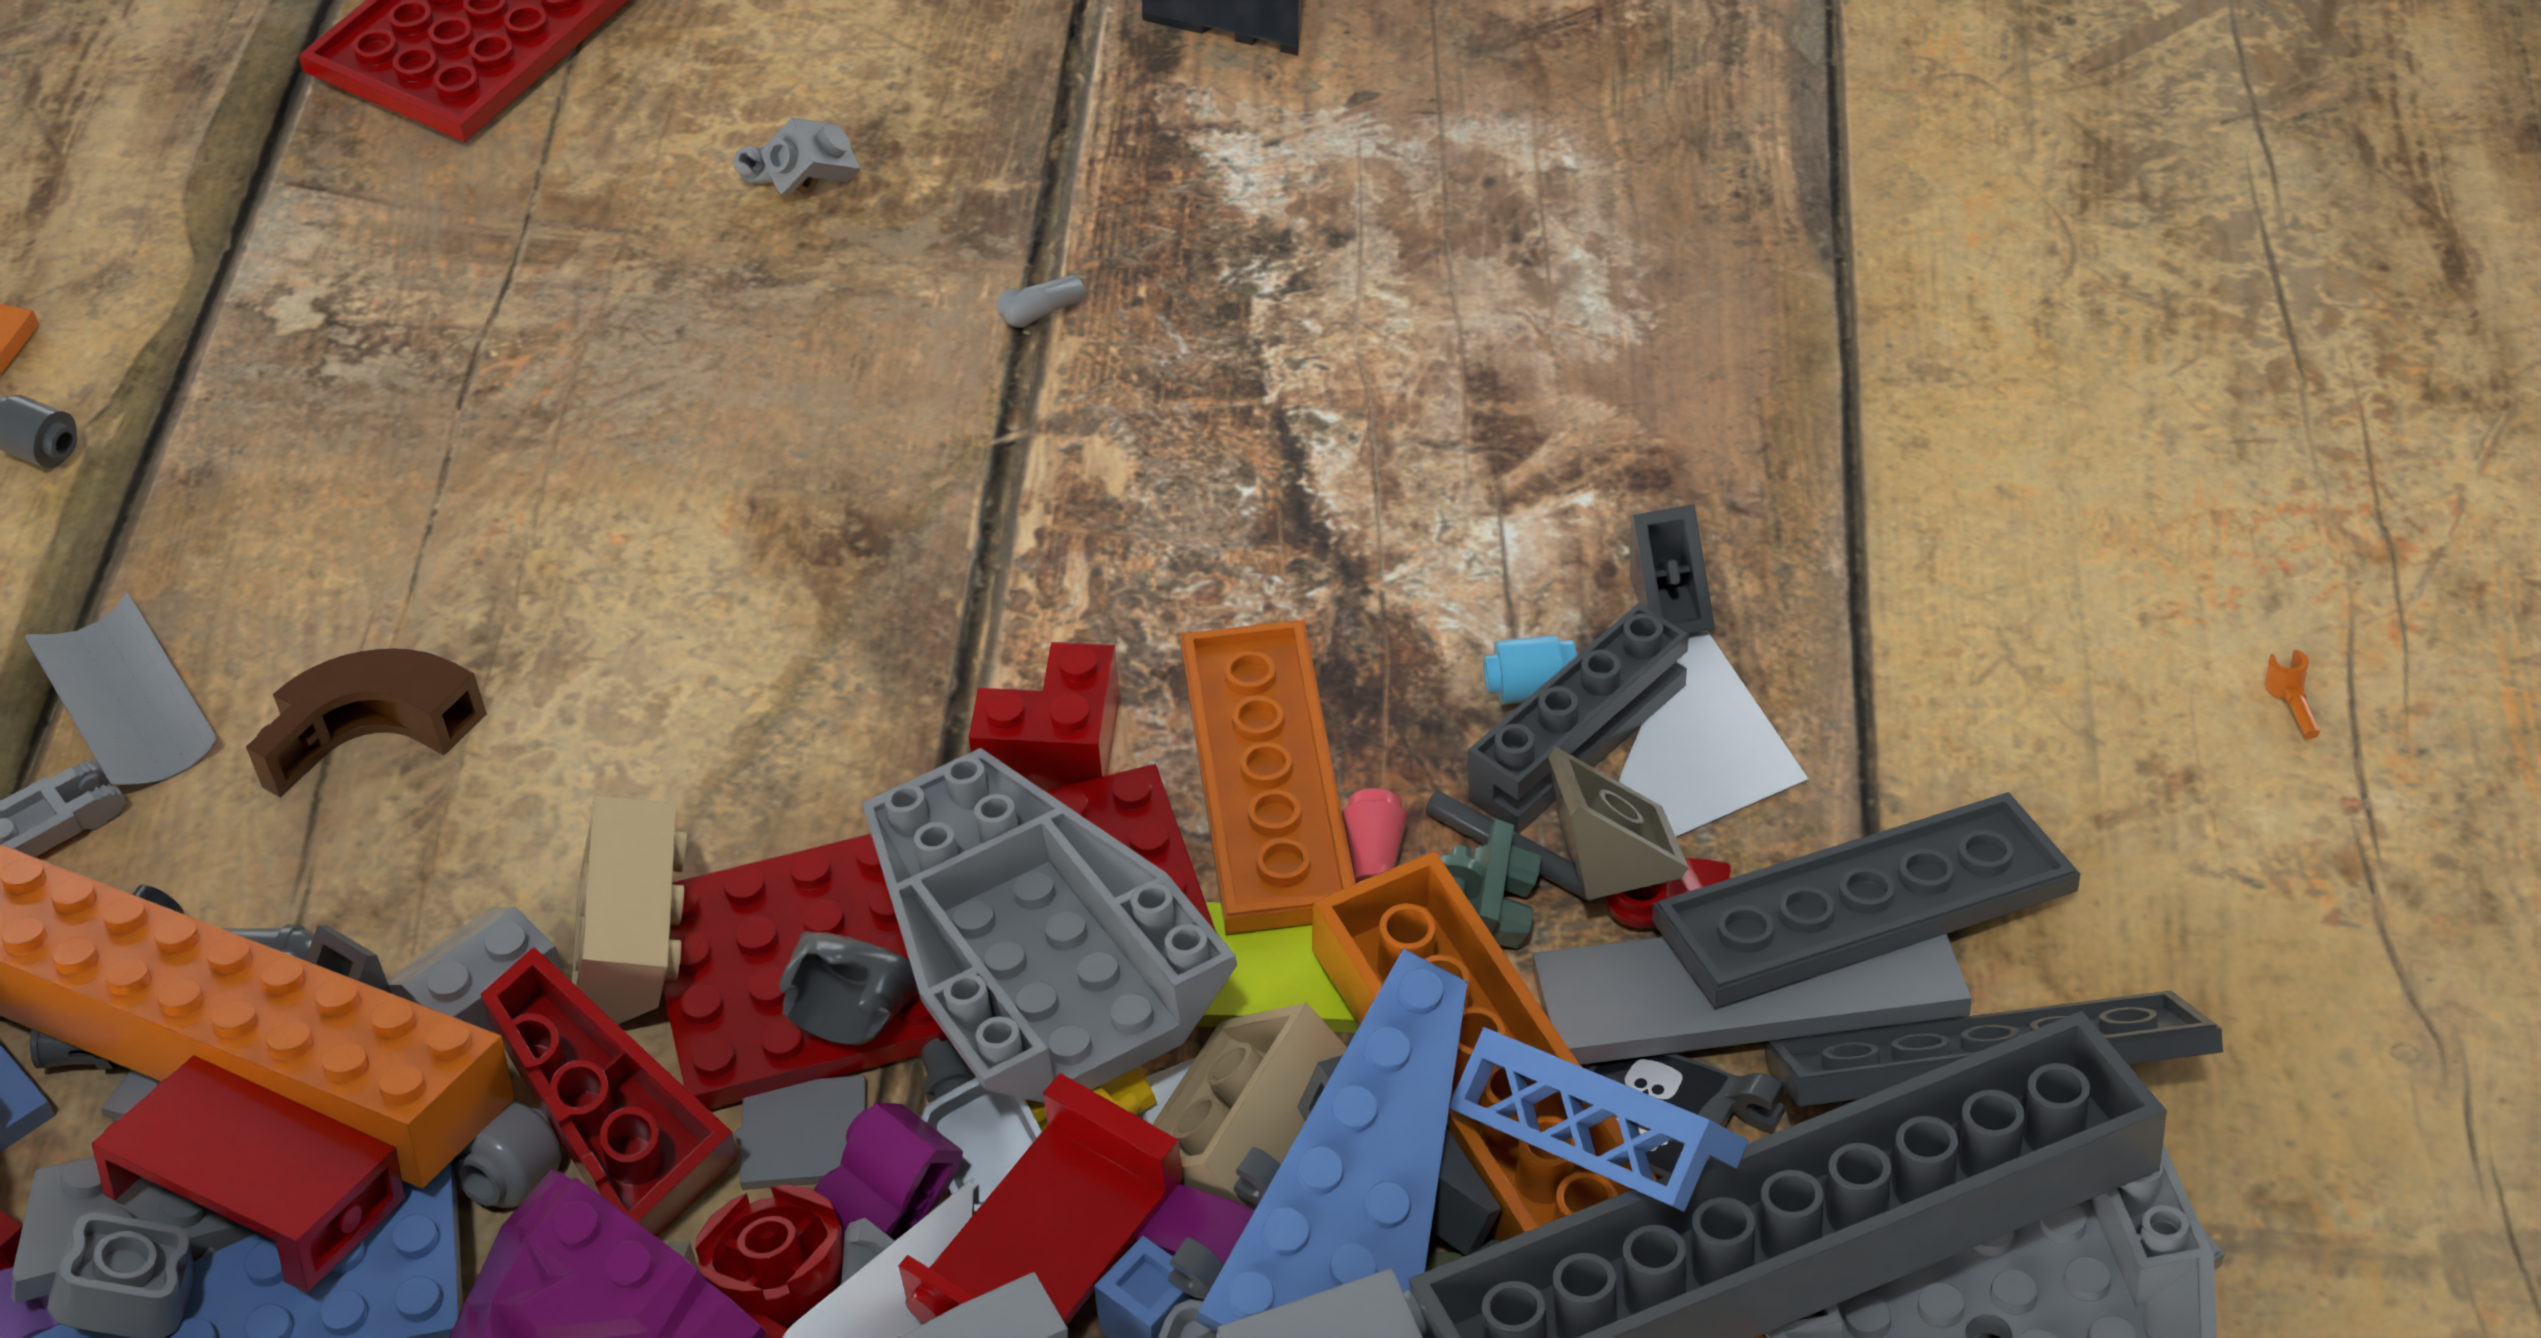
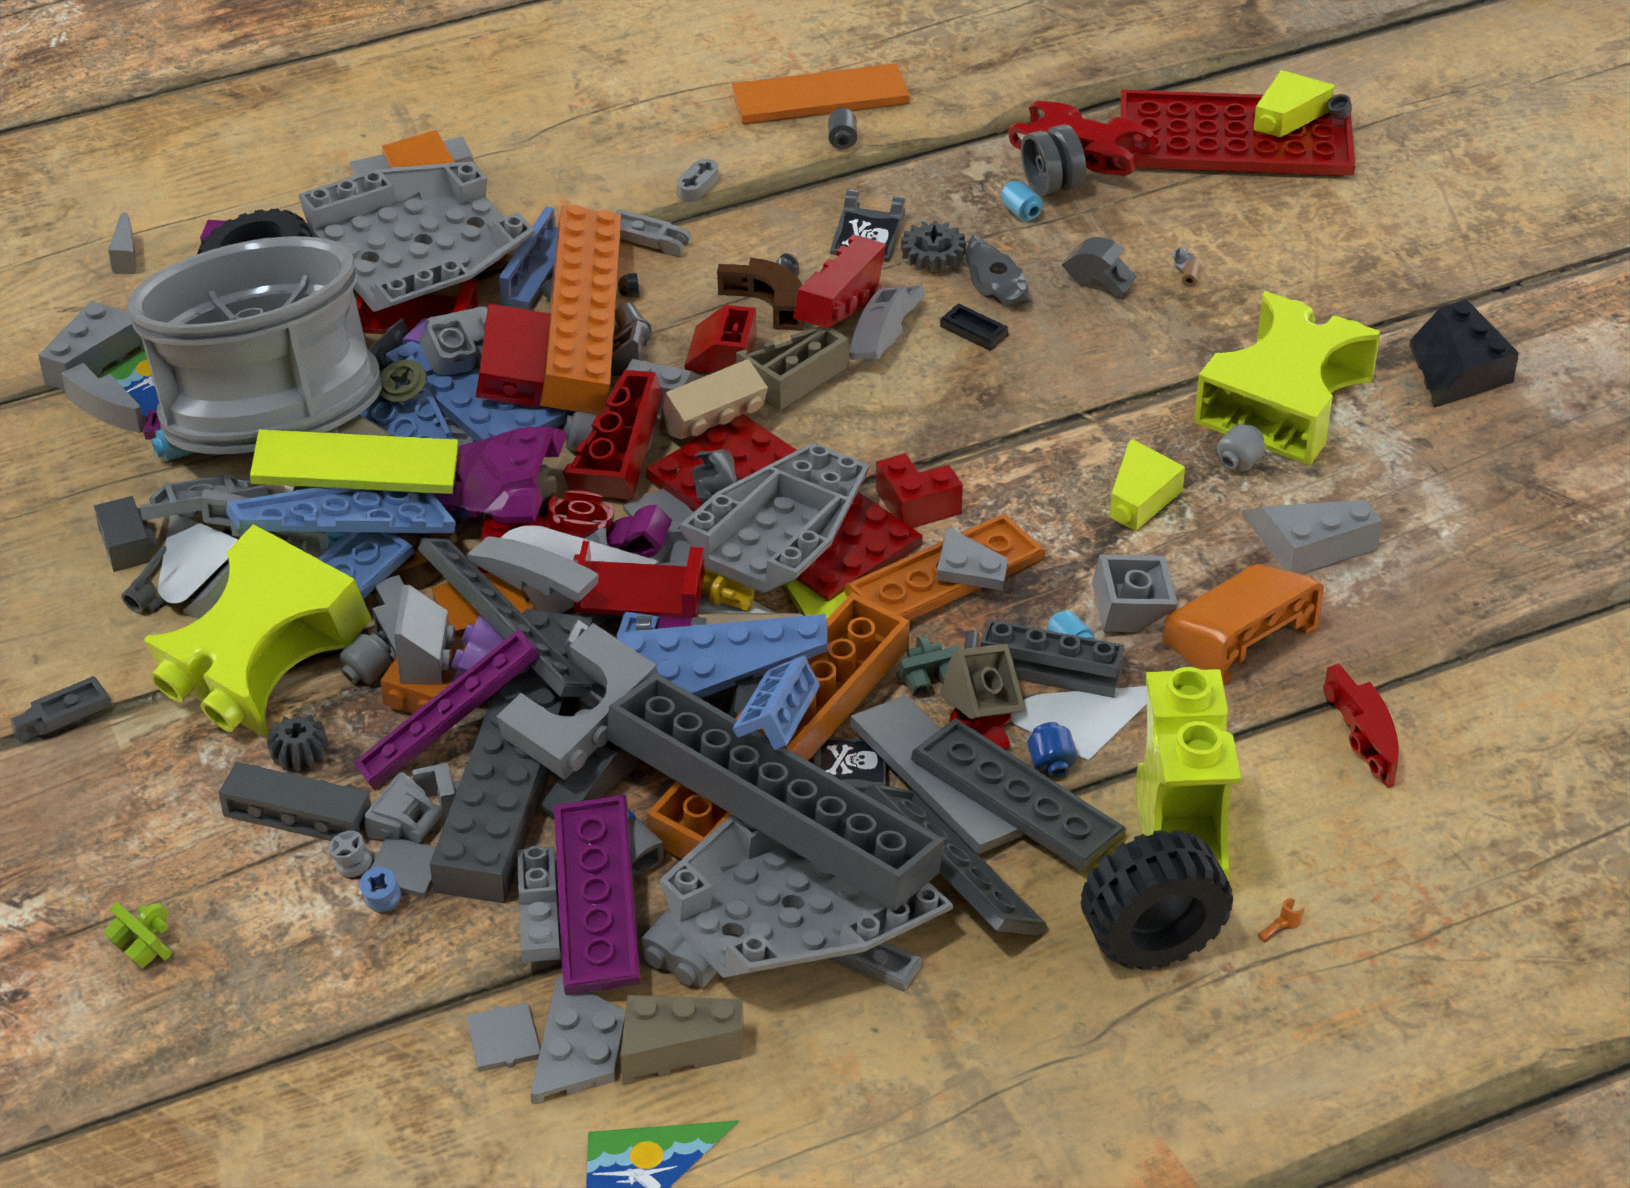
camera: 60 degrees right, 5 degrees down
light grey sticker [24,593,216,785] -> none
light grey bracket [760,117,861,195] -> none
light grey arm [997,275,1084,327] -> none
coral cone [1342,788,1408,883] -> none
dark grey slope [1630,504,1715,634] -> none
none -> red slope [684,305,757,373]
none -> dark tan wedge [736,327,848,411]
none -> dark grey hinge [776,253,799,276]
none -> red wedge [793,234,886,329]
none -> flag [830,189,906,262]
none -> light grey slope [849,285,925,362]
none -> dark grey gear [901,221,966,272]
none -> light grey wing [936,528,1008,591]
none -> black tile [940,303,1008,351]
none -> dark grey piece [966,235,1030,306]
none -> medium azure brick [1001,181,1043,221]
none -> red piece [1008,100,1156,176]
none -> dark grey wheel [1021,124,1086,197]
none -> blue head [1027,722,1078,777]
none -> dark grey brick [1061,237,1137,298]
none -> black tyre [1081,830,1233,970]
none -> light grey slope [1092,554,1178,632]
none -> neon yellow slope [1110,439,1185,531]
none -> neon yellow brick [1135,667,1241,880]
none -> orange windscreen [1163,564,1324,684]
none -> neon yellow brick [1194,291,1381,466]
none -> light grey head [1217,424,1265,472]
none -> light grey wedge [1242,500,1382,574]
none -> red slope [1323,663,1399,788]

